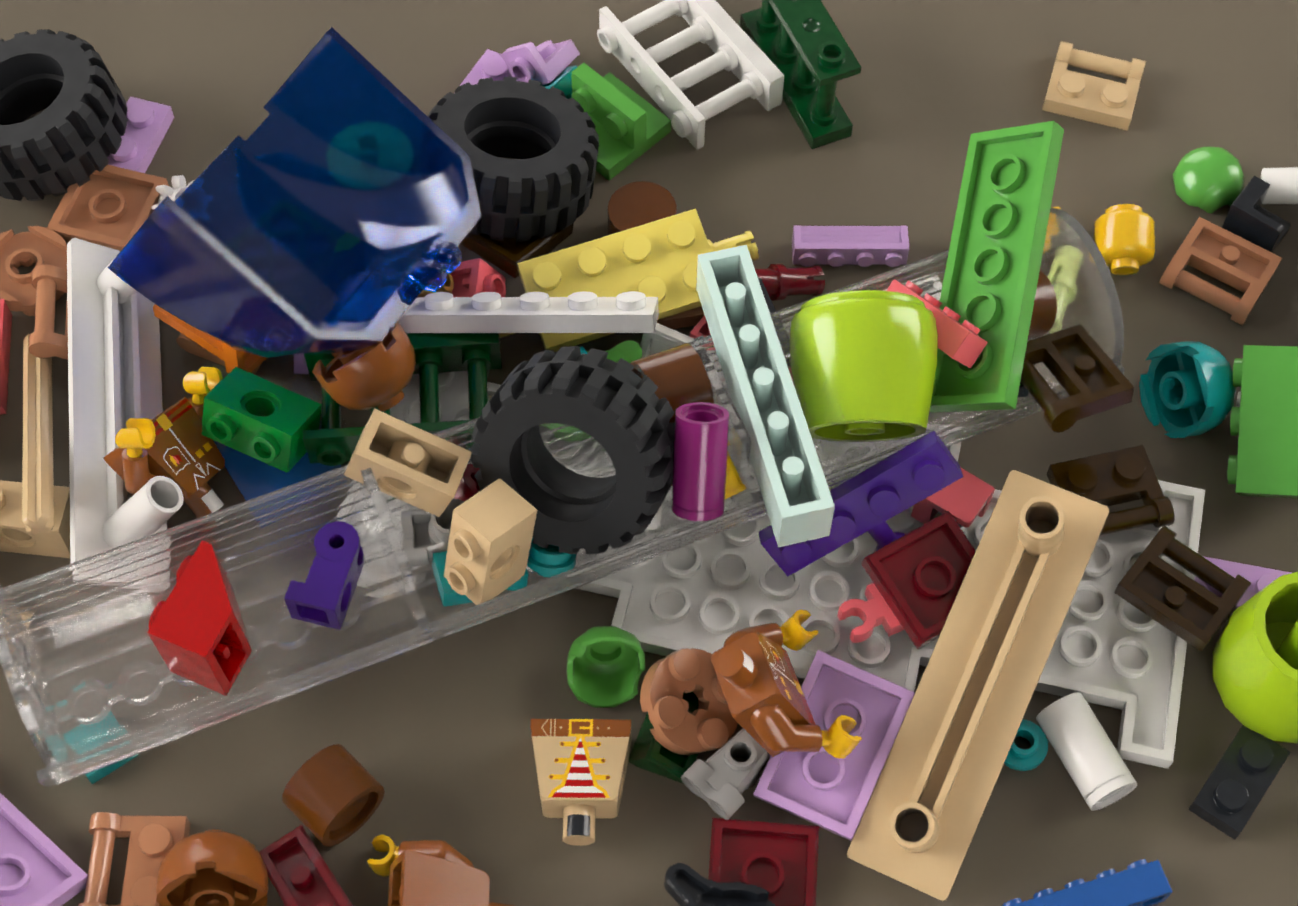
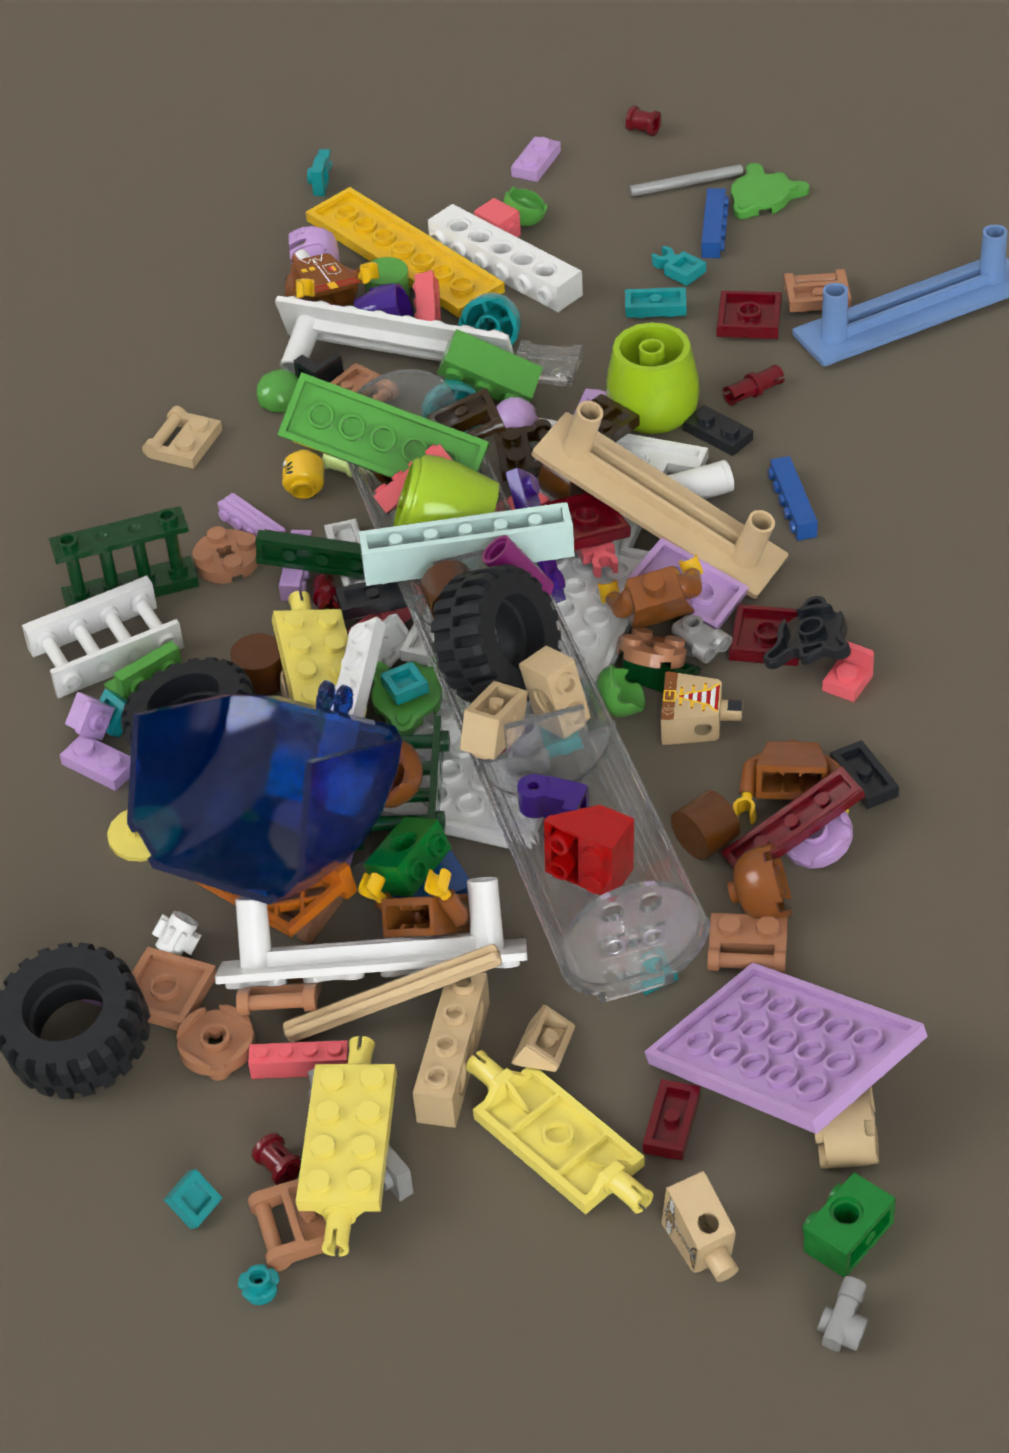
camera: 80 degrees left, 15 degrees down
none -> nougat plate [192,526,259,584]
none -> lavender piece [218,493,286,537]
none -> dark green fence [256,529,365,579]
none -> lavender hair [490,397,539,428]

